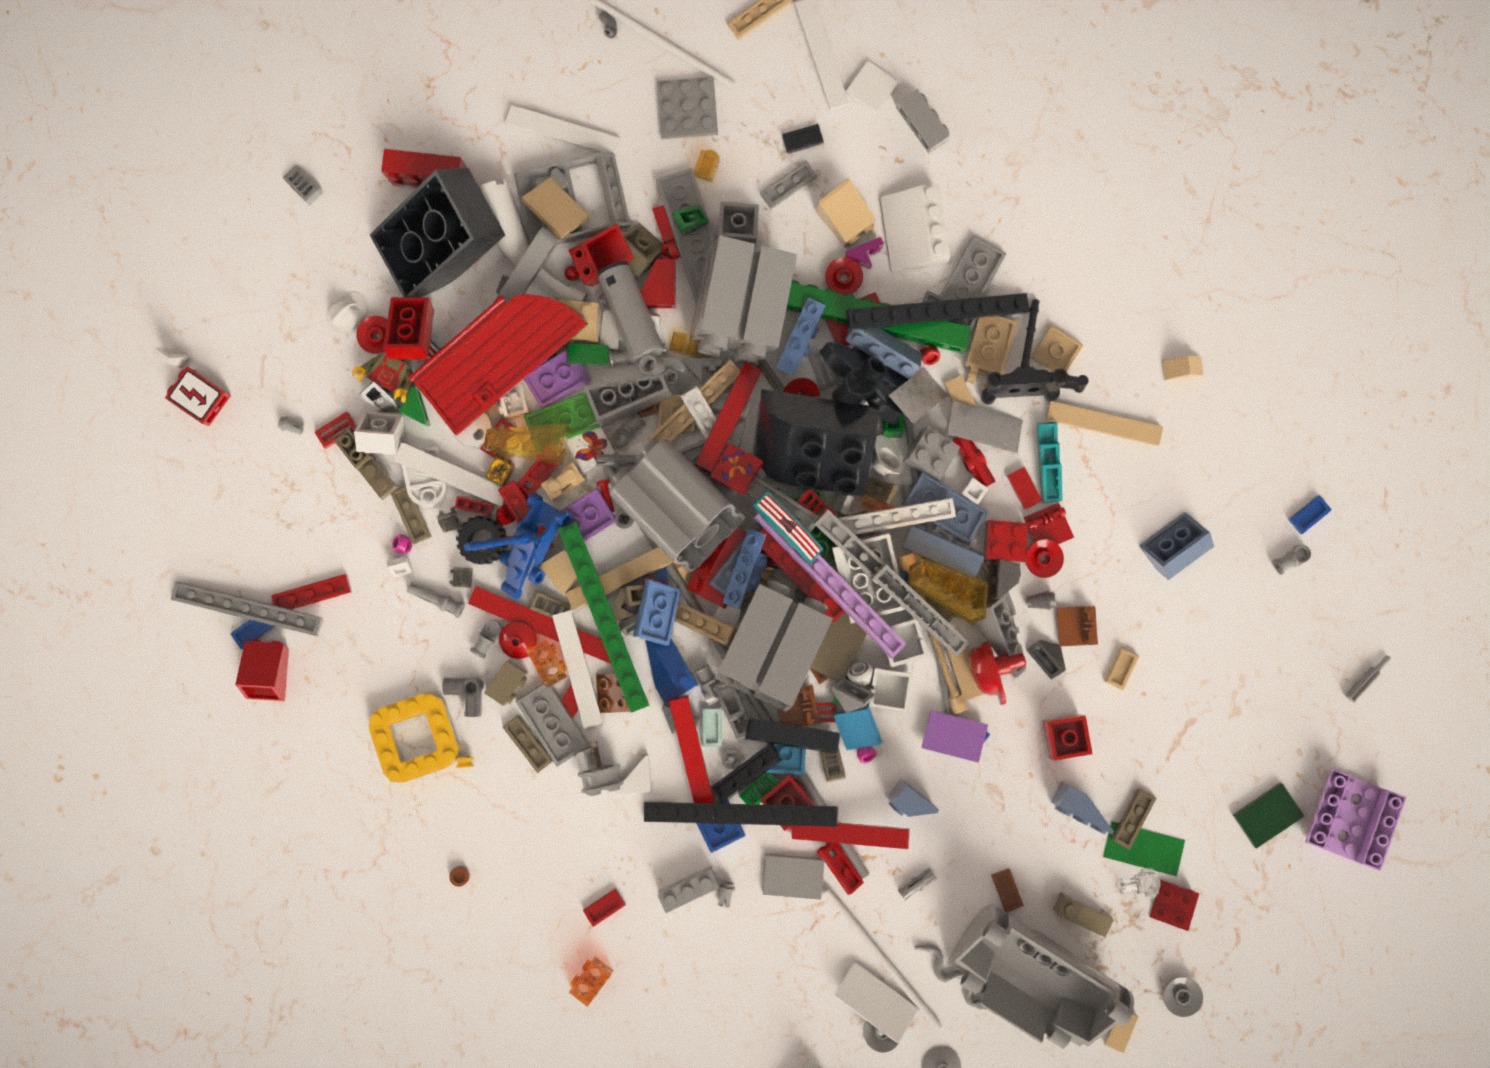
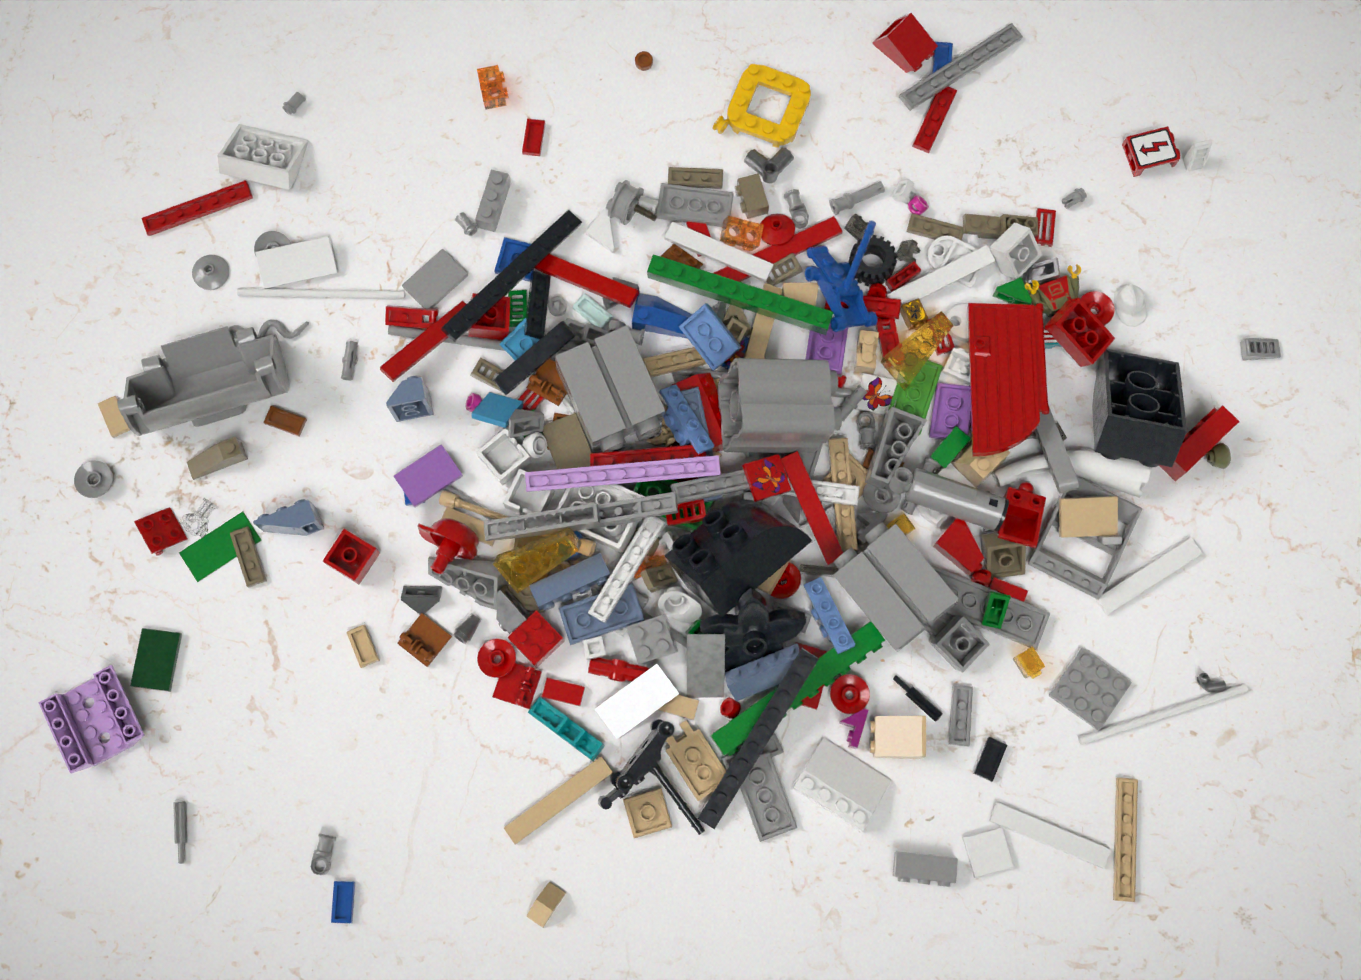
camera: 130 degrees right, 10 degrees down
slope [752,491,823,563] -> none
sand blue slope [1139,512,1215,580] -> none
none -> black axle [893,675,943,722]
none -> olive cone [1206,443,1231,469]

